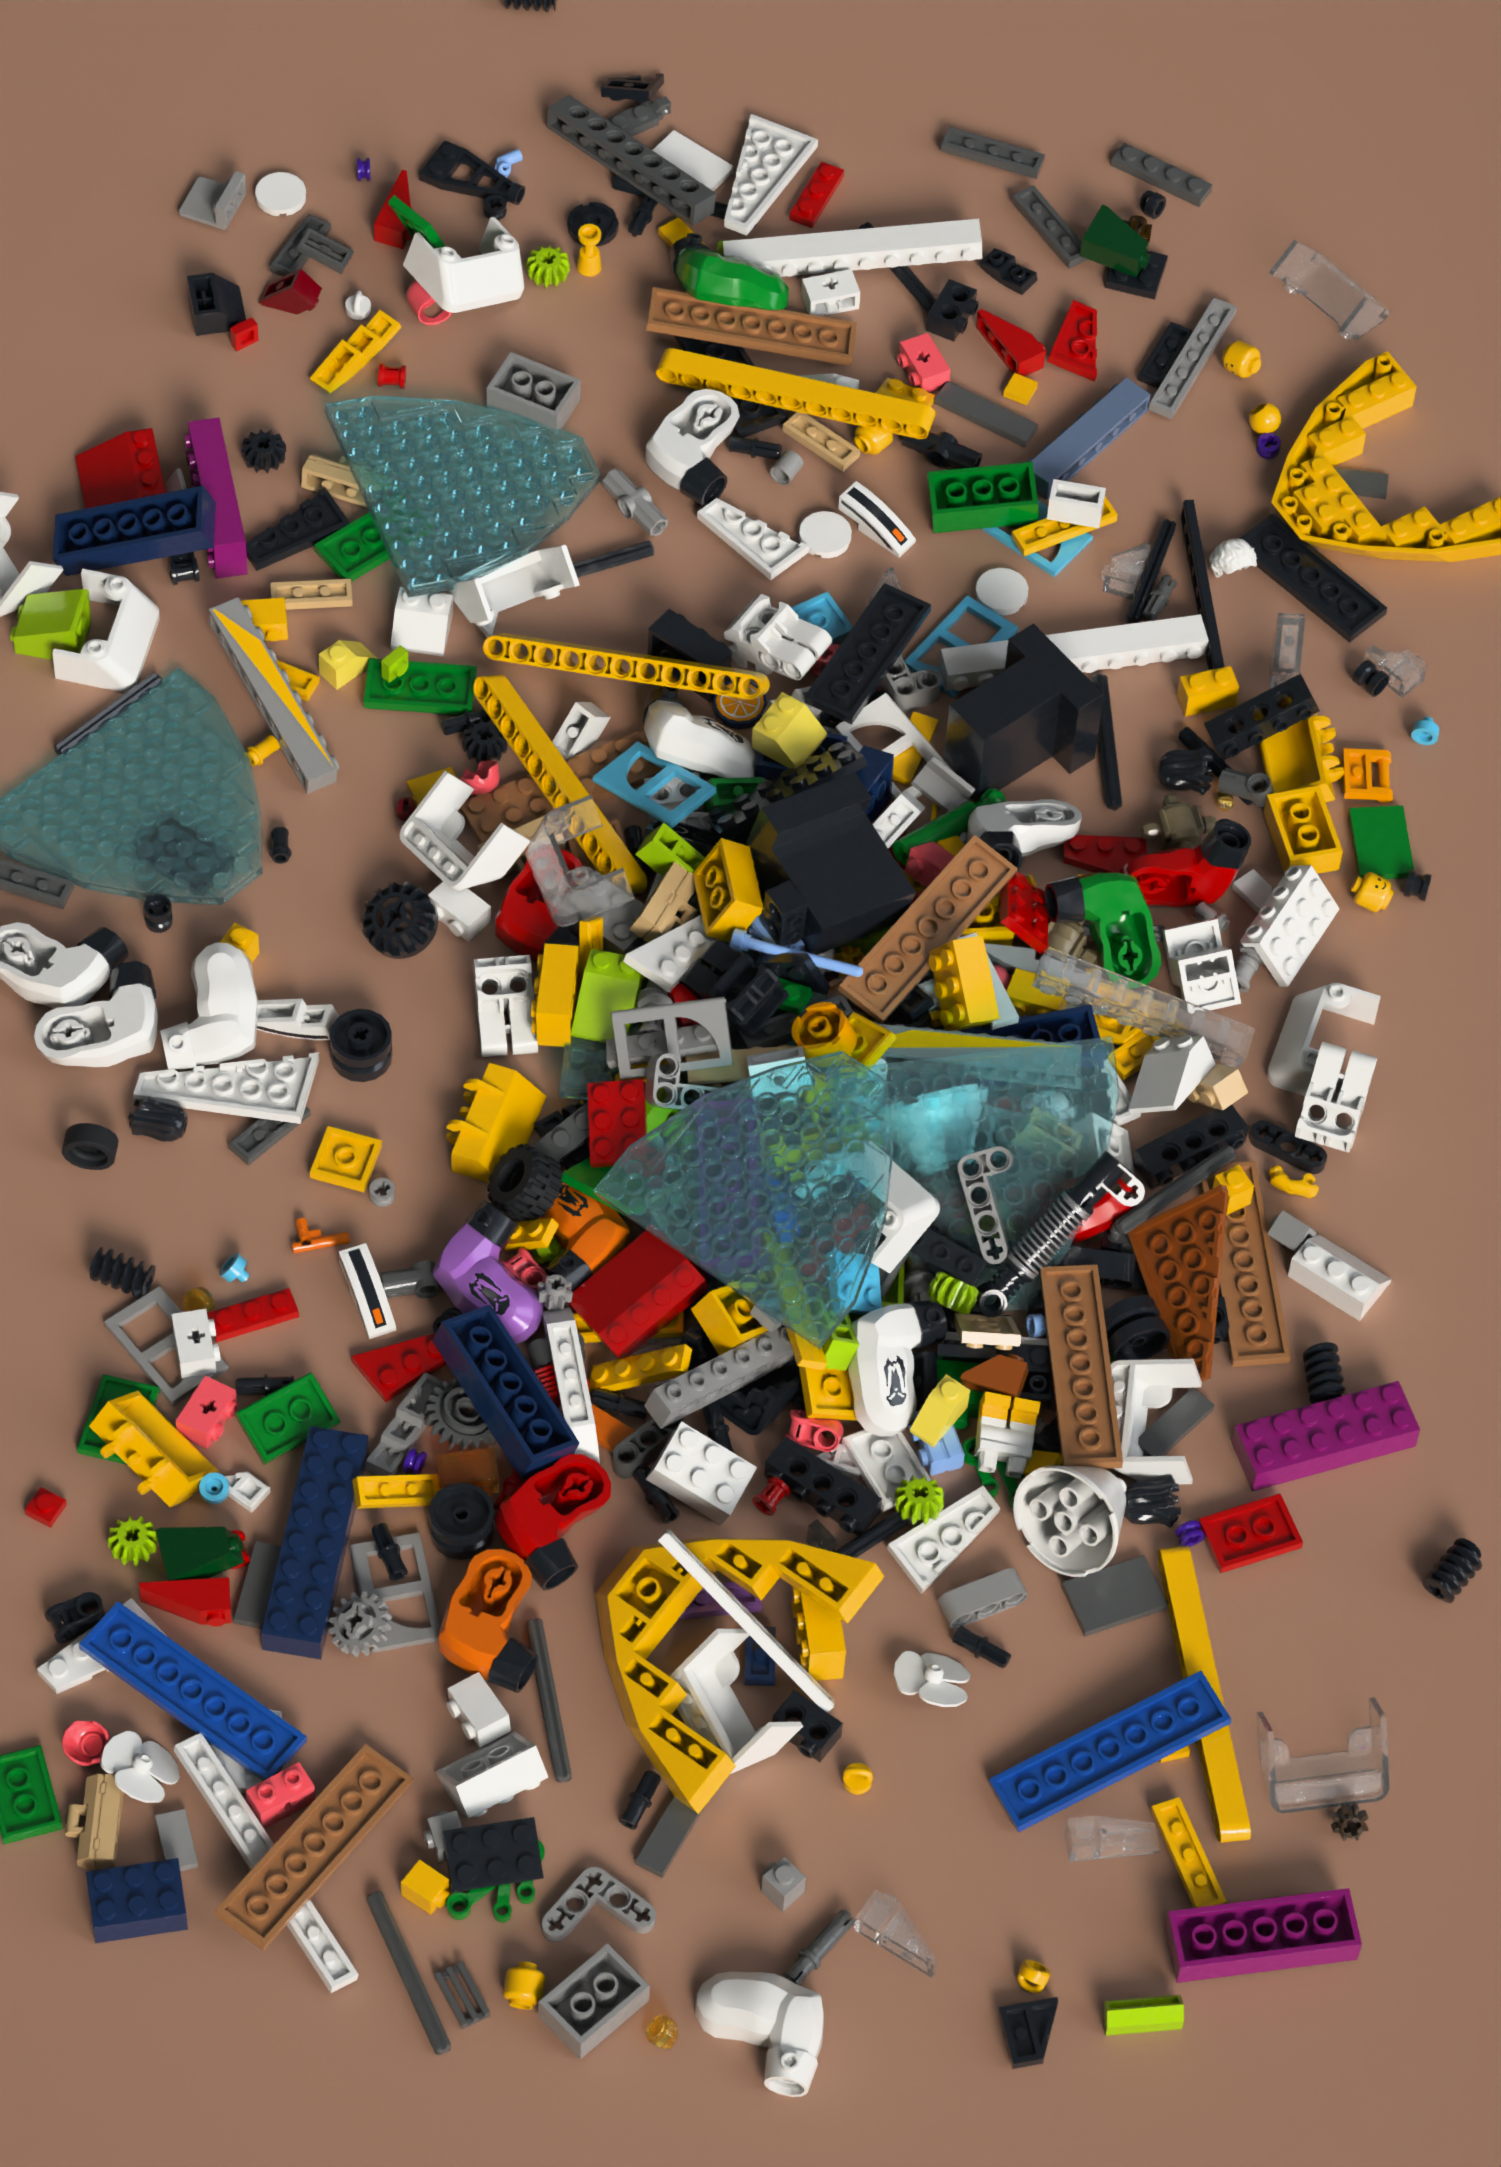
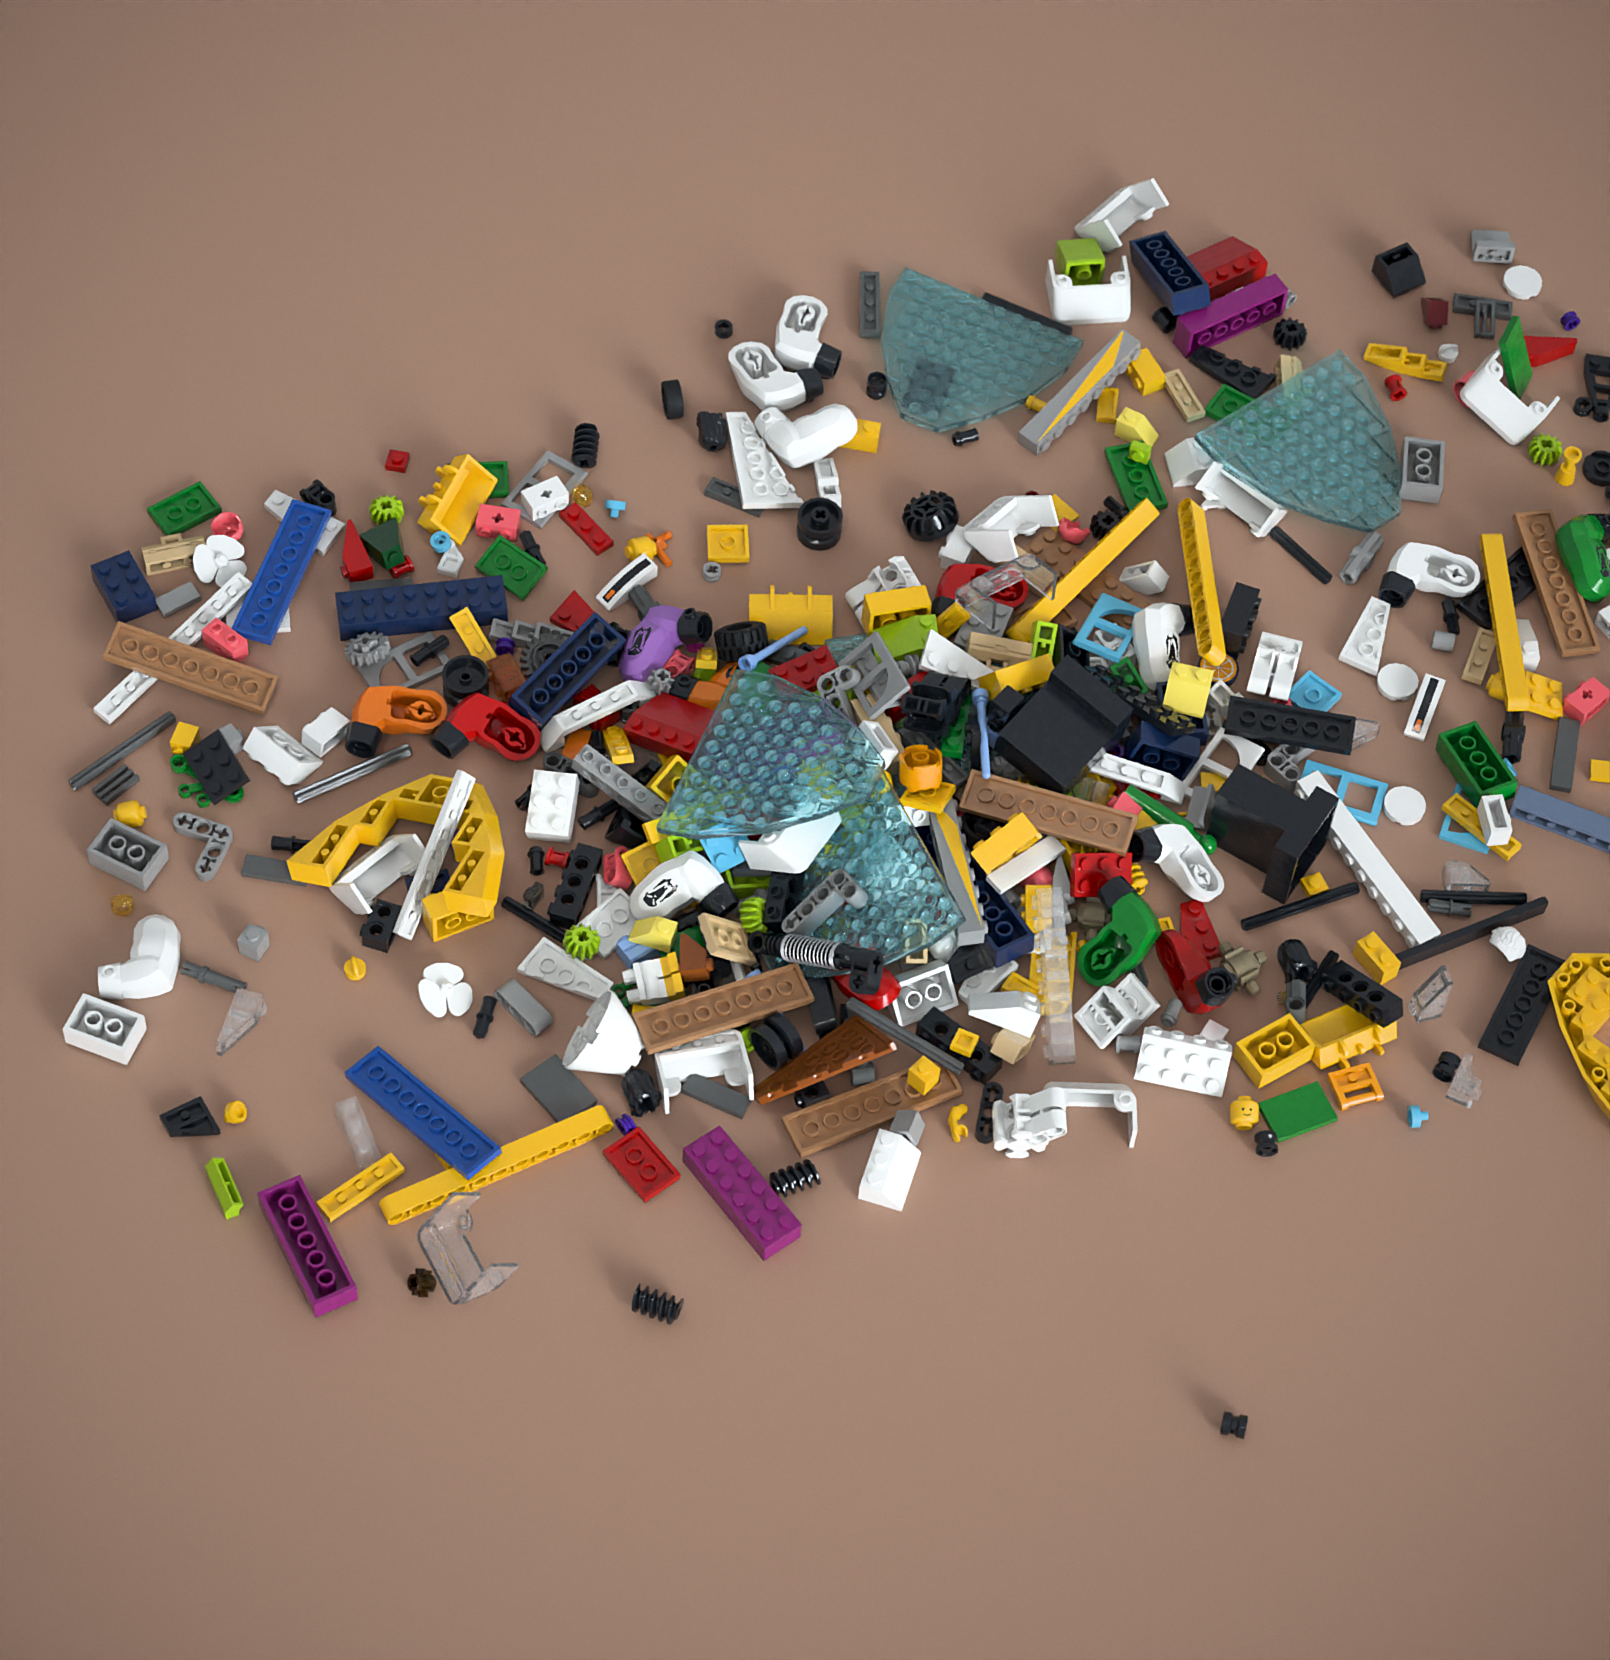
camera: 70 degrees right, 0 degrees up
red plate [230,318,259,352] -> none
none -> white brick [63,993,147,1065]
none -> black pin [527,846,545,876]
none -> yellow head [624,536,657,562]
none -> light blue piece [738,626,808,673]
none -> yellow plate [950,1028,979,1058]

